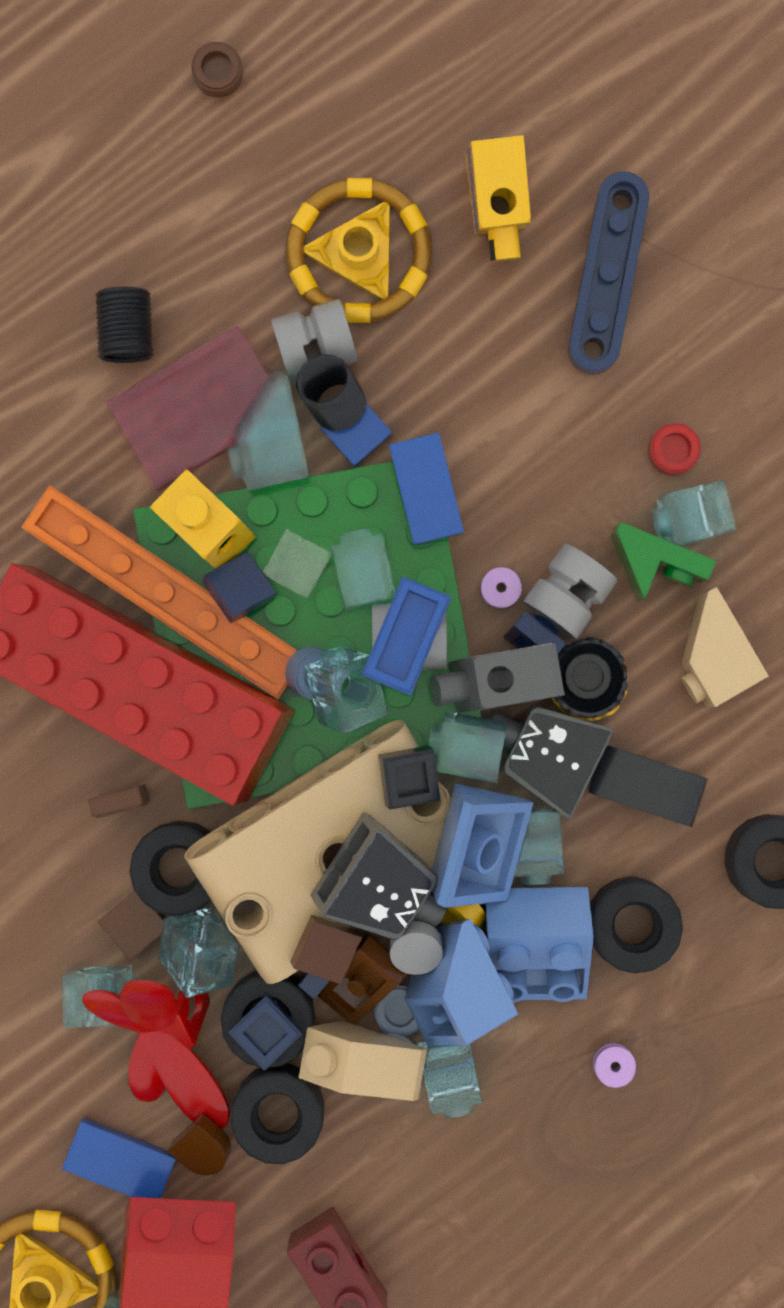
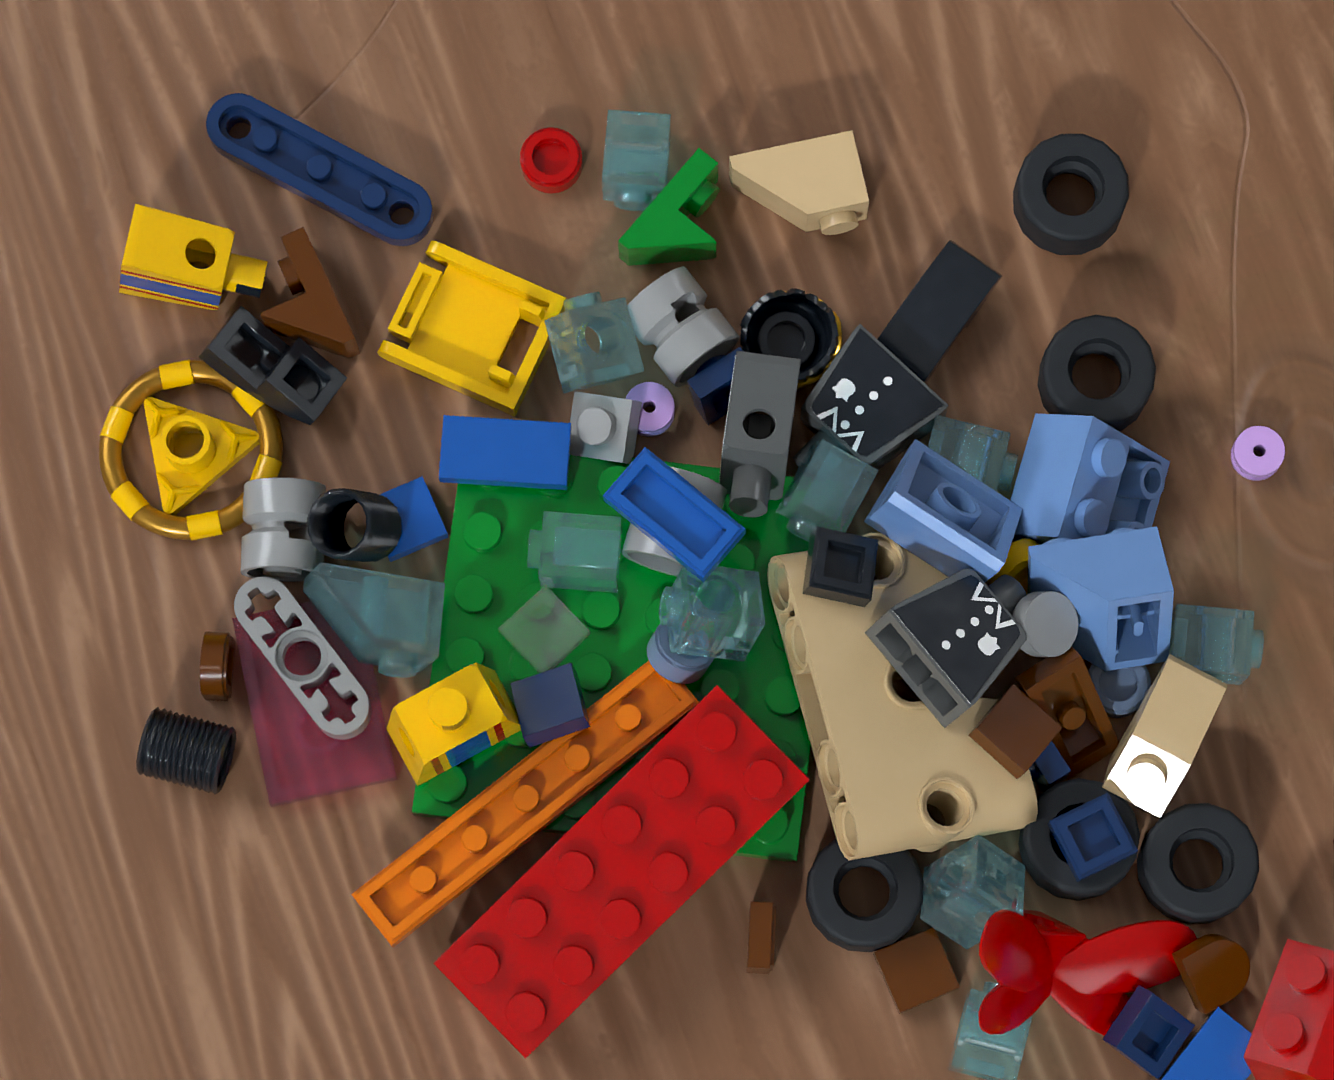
camera: 70 degrees left, 10 degrees down
none -> black slope [199,306,347,425]
none -> reddish brown tile [200,631,236,701]
none -> light grey beam [234,577,372,740]
none -> reddish brown slope [260,227,361,359]
none -> yellow container [377,241,568,417]
none -> clear light blue brick [545,292,644,394]
none -> light grey plate [570,391,642,464]
none -> dark blue plate [1102,985,1195,1080]

